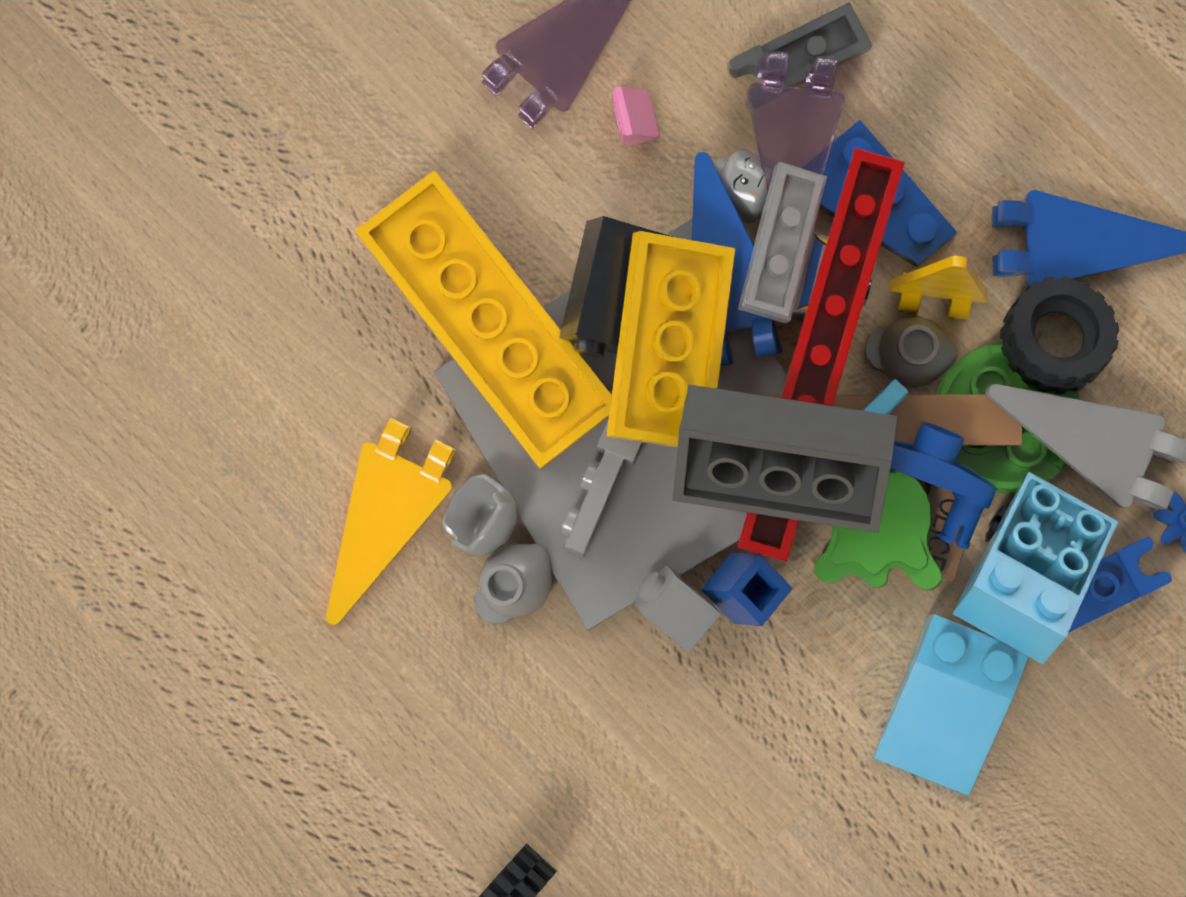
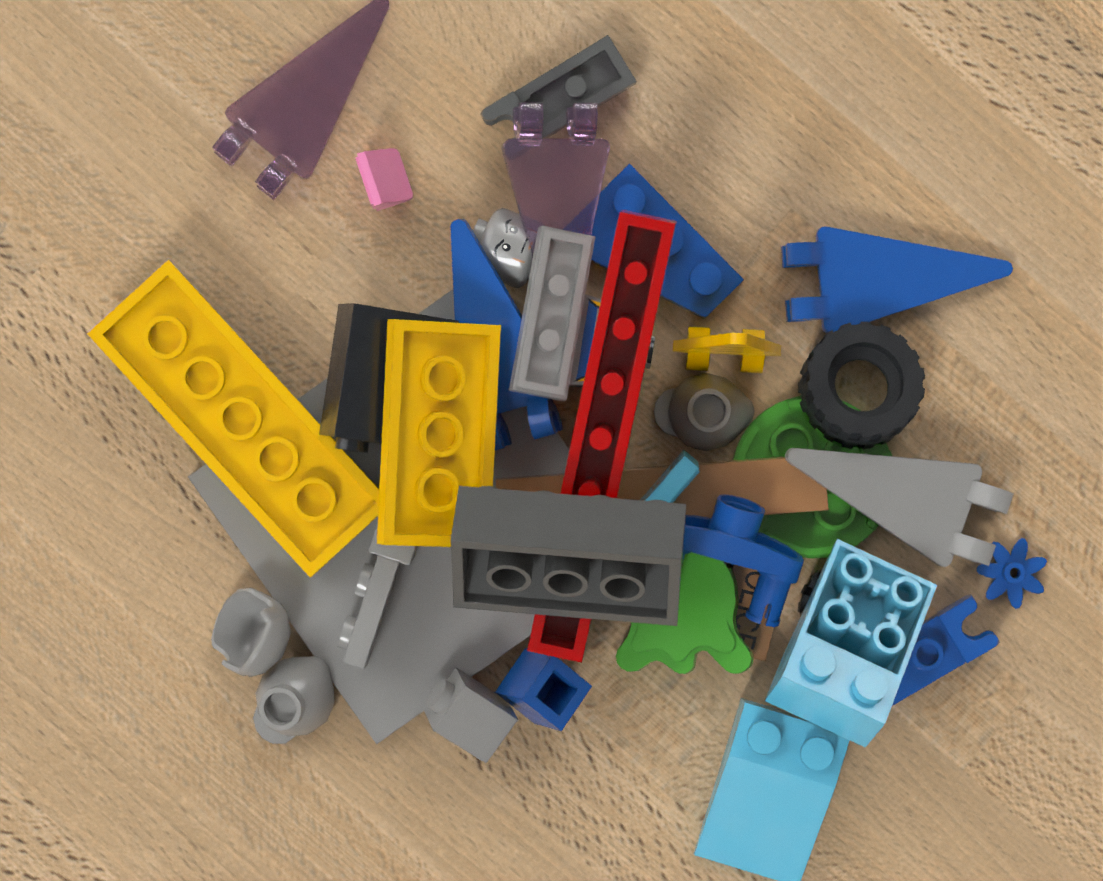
camera: 10 degrees left, 5 degrees up
yellow flag [326,418,457,625] -> none

